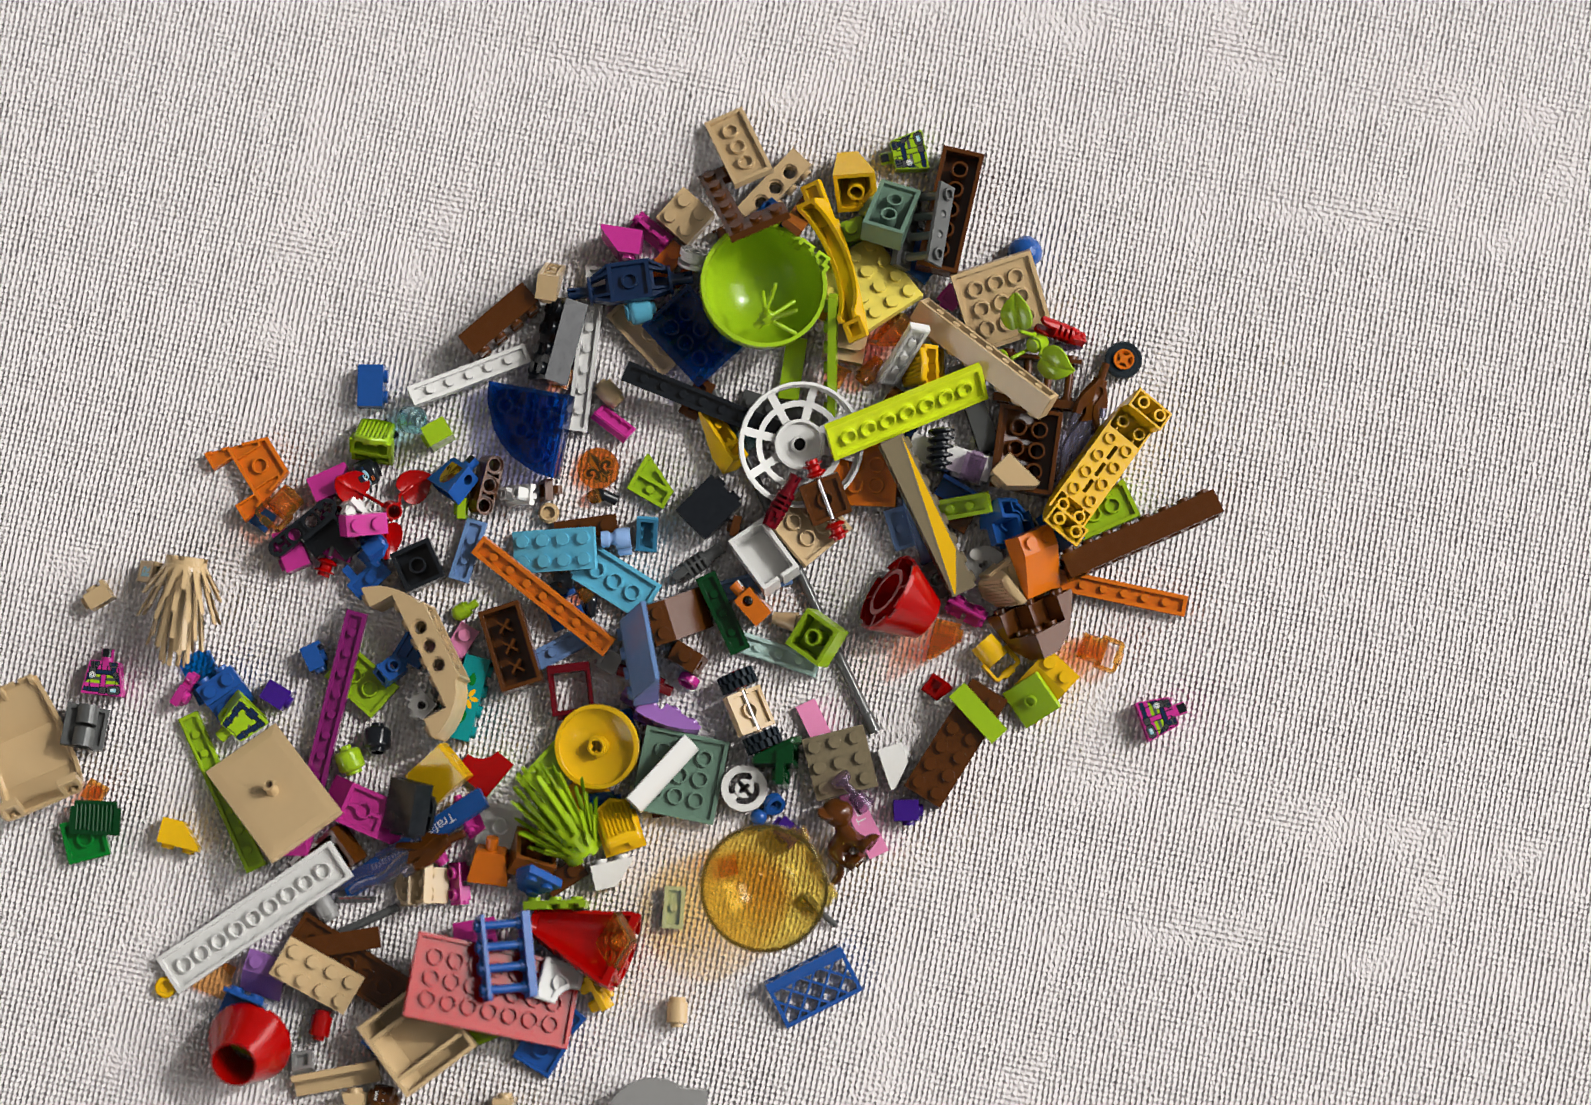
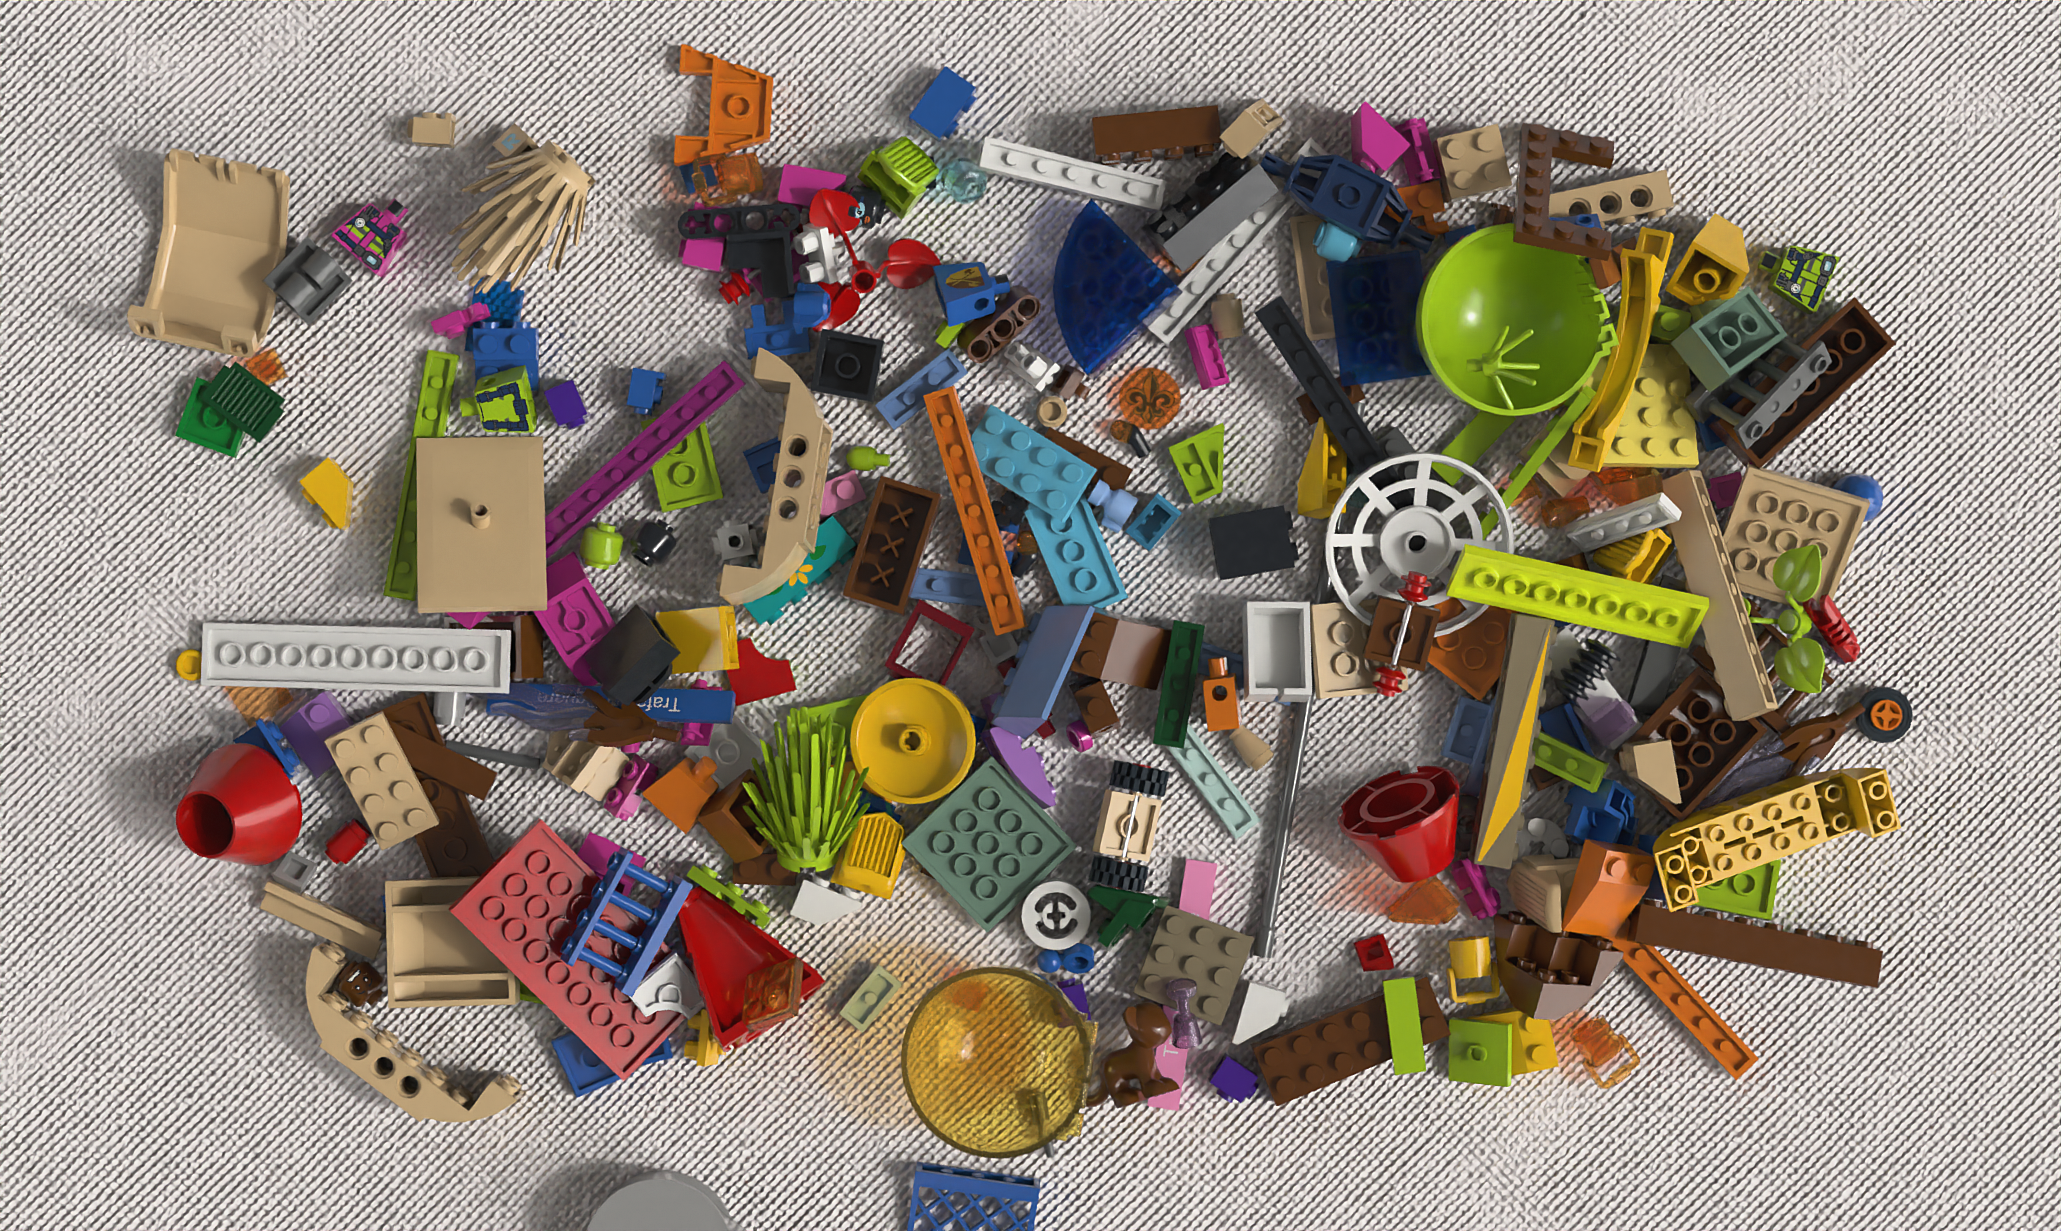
camera: 35 degrees right, 5 degrees up
black sticker [335,896,376,903] -> none
dark pink brick [338,511,388,537] -> none
blue brick [373,653,408,688] -> none
lime brick [420,416,457,452] -> none
blue plate [516,864,563,897] -> none
white brick [625,735,699,813] -> none
tan brick [666,997,688,1028] -> none
dark grey hinge [672,542,726,583] -> none
white wheel [677,245,709,271] -> none
tan plate [704,107,774,189] -> none
reddish brown plate [726,515,742,538] -> none
dark red hinge [762,472,802,530] -> none
lime brick [785,608,849,668] -> none
torso [1134,697,1187,742] -> none

